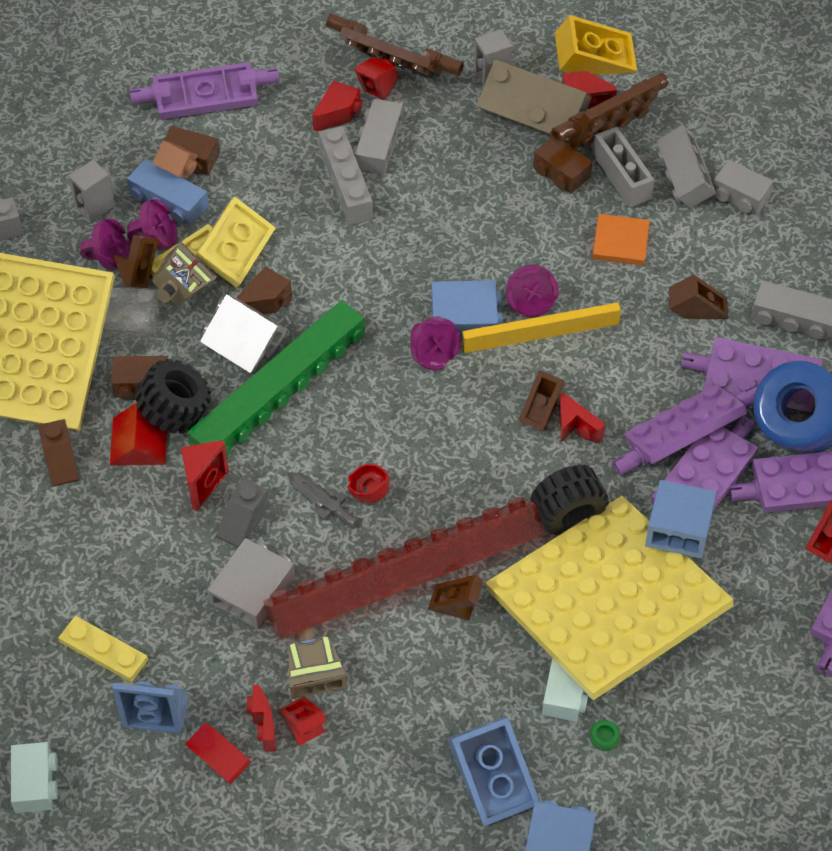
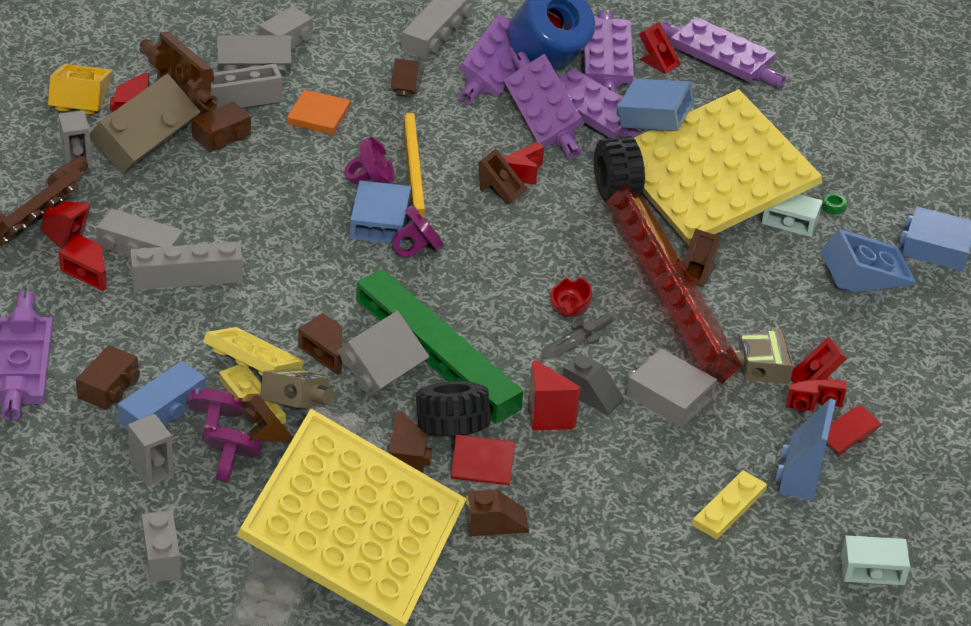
camera: 85 degrees left, 15 degrees down
nougat brick [153,140,198,178] -> none

